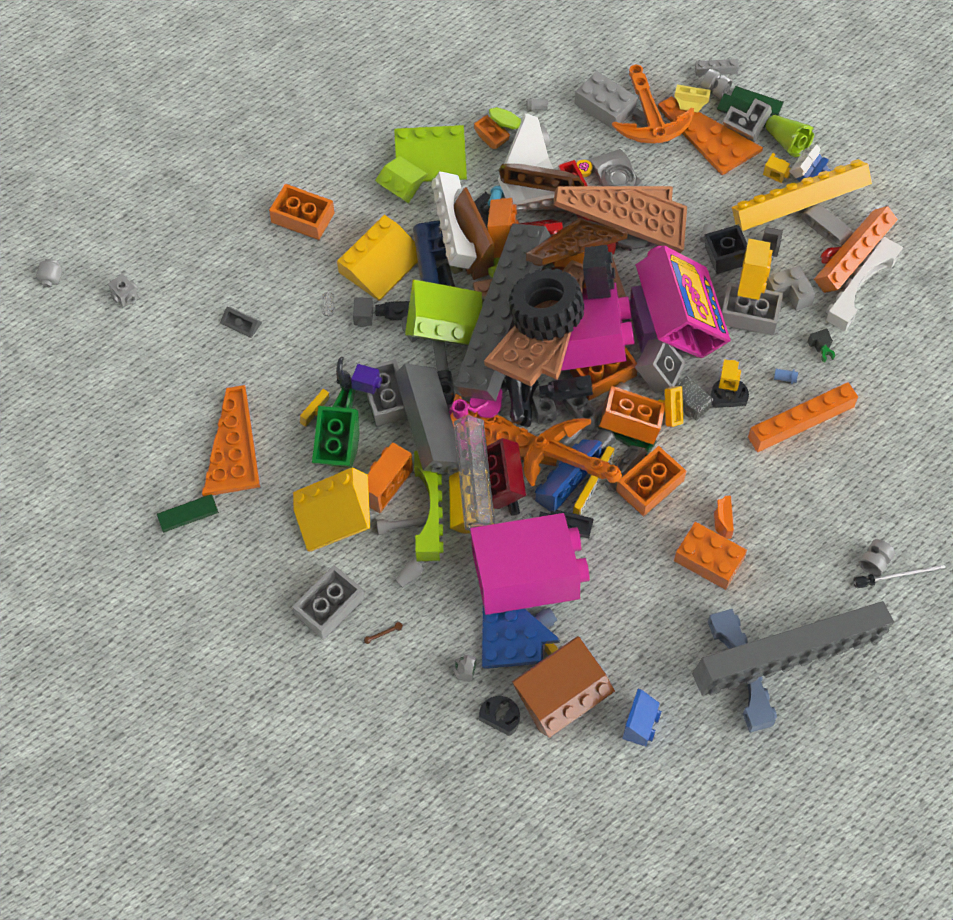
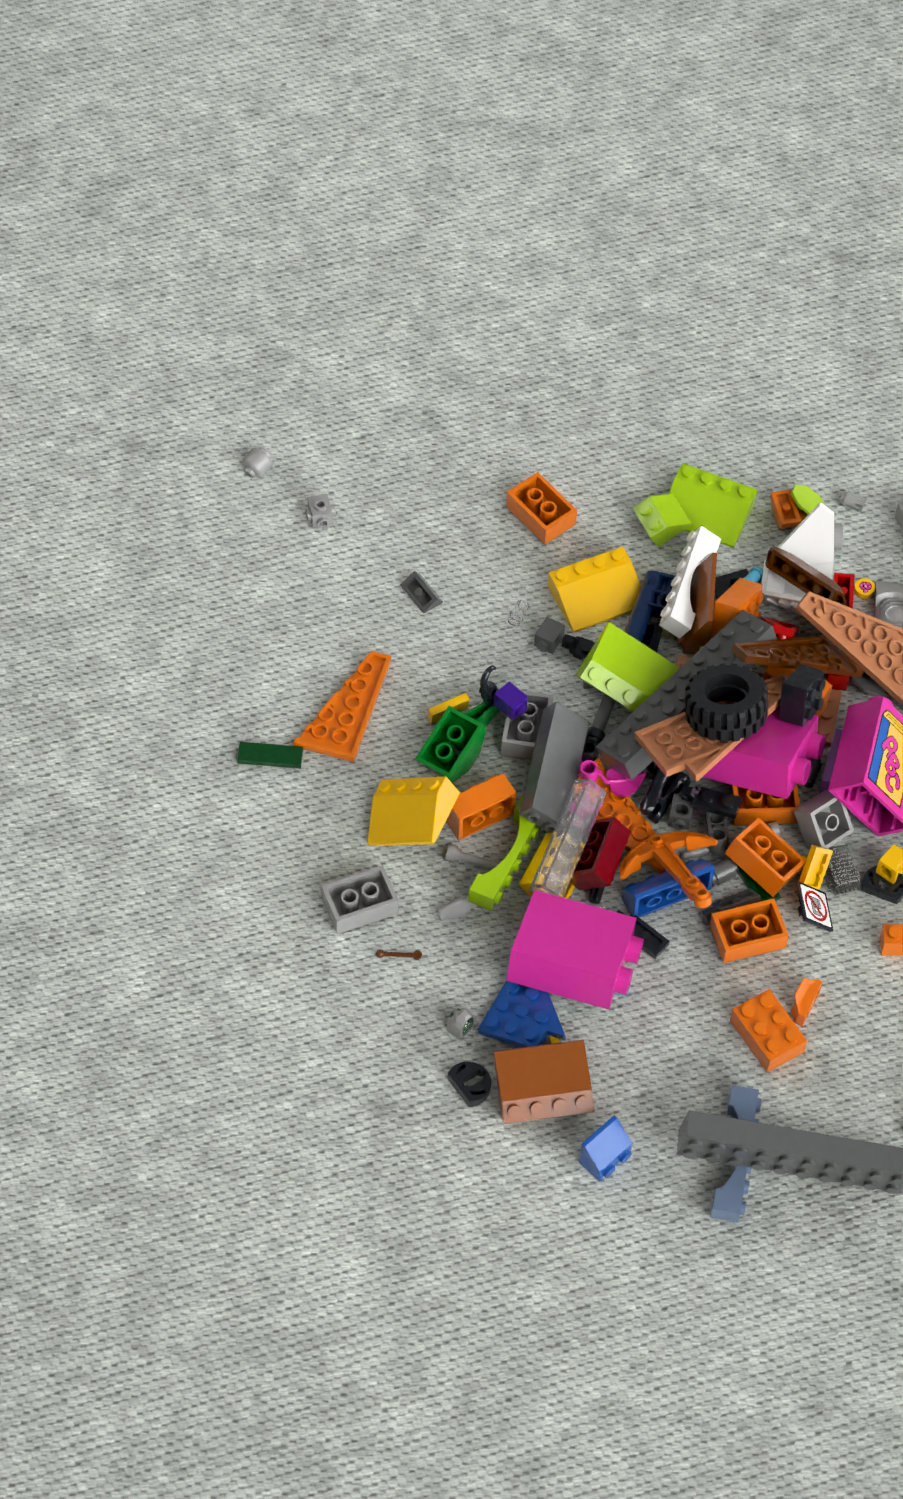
camera: 25 degrees right, 5 degrees down
sand blue cone [535,607,558,628] -> none
yellow tile [573,446,615,515] -> none
none -> piece [795,881,834,932]

